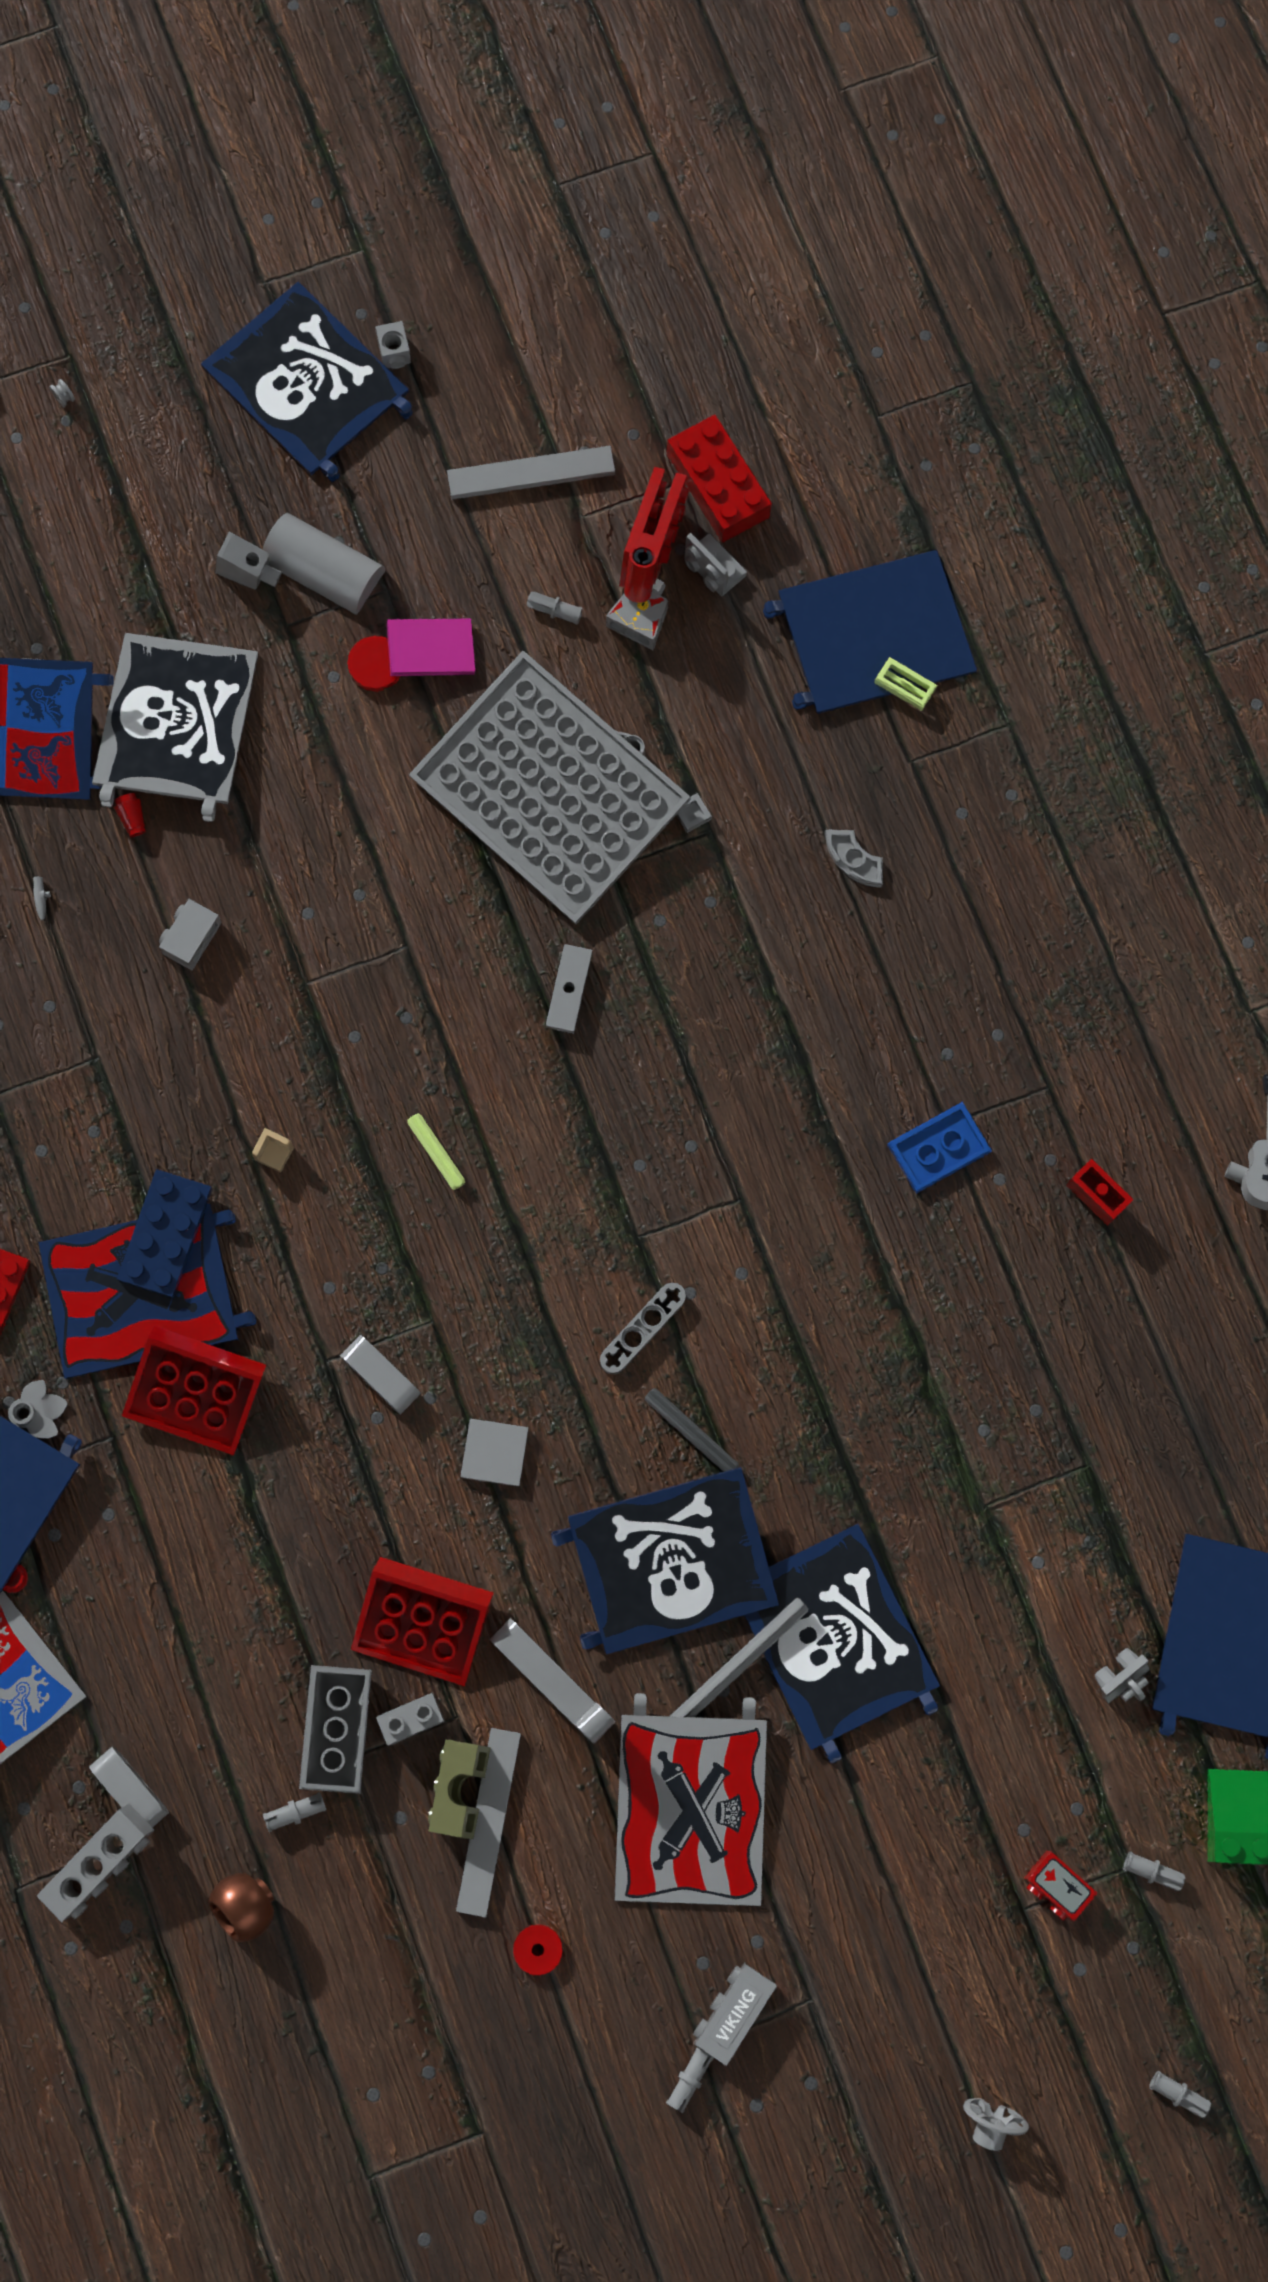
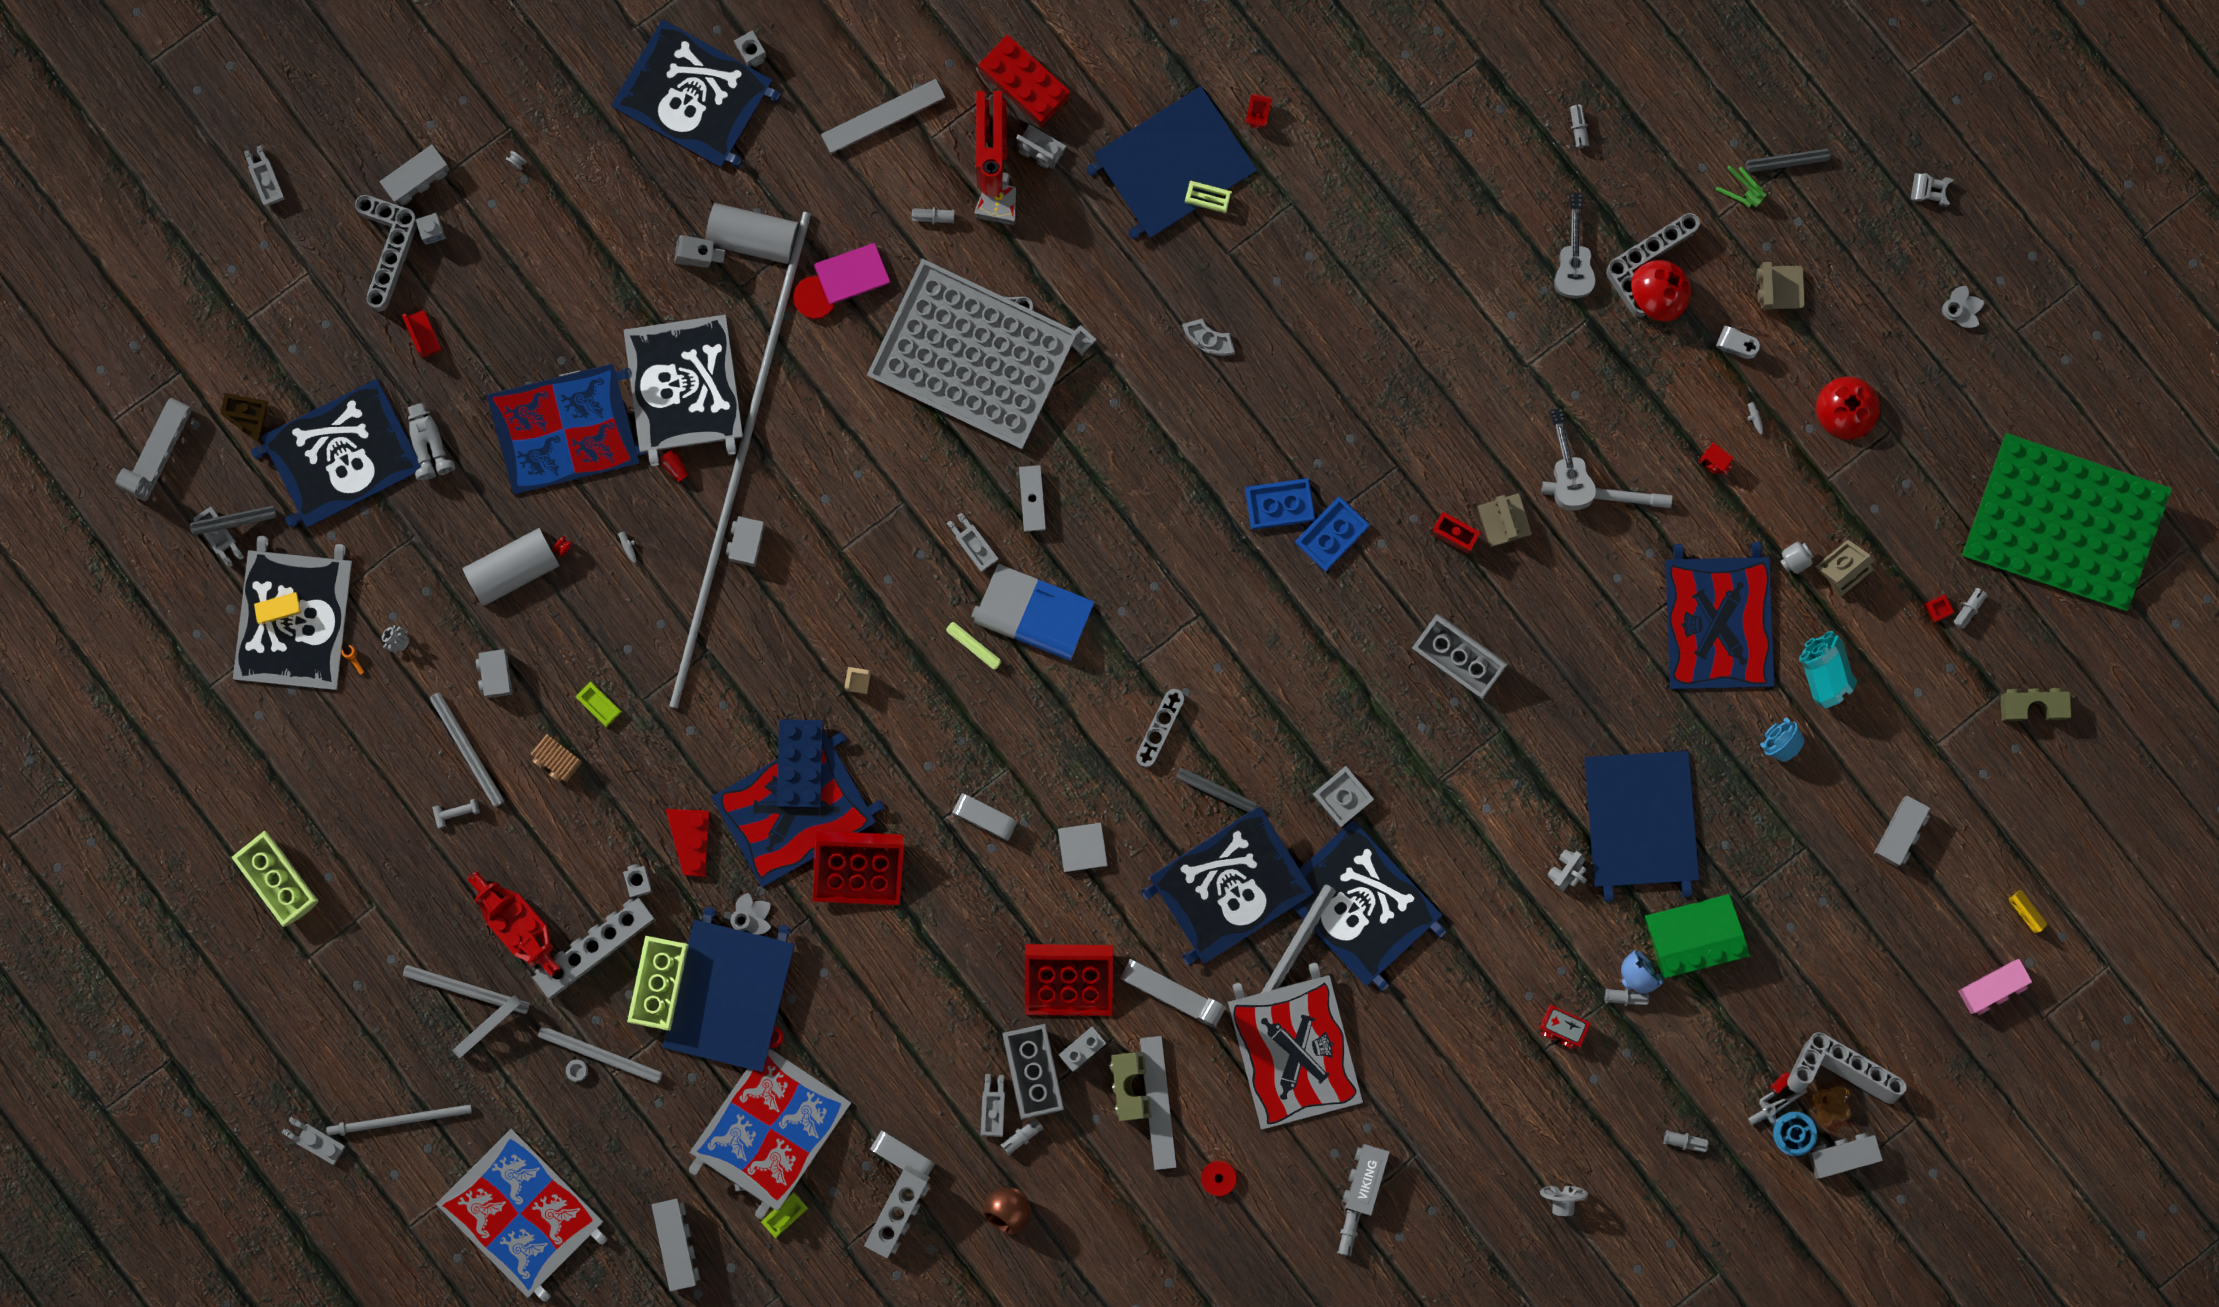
camera: 15 degrees left, 5 degrees up
none -> light grey piece [669,212,811,709]
none -> light grey hinge [947,513,999,573]
none -> door [971,564,1094,661]
none -> light grey hinge [981,1074,1005,1137]
none -> red bracket [1245,93,1272,128]
none -> blue tile [1245,478,1315,530]
none -> light grey plate [1312,766,1374,828]
none -> light grey brick [1412,613,1508,699]
none -> dark tan bracket [1477,493,1532,548]
none -> medium blue cylinder [1621,950,1663,994]

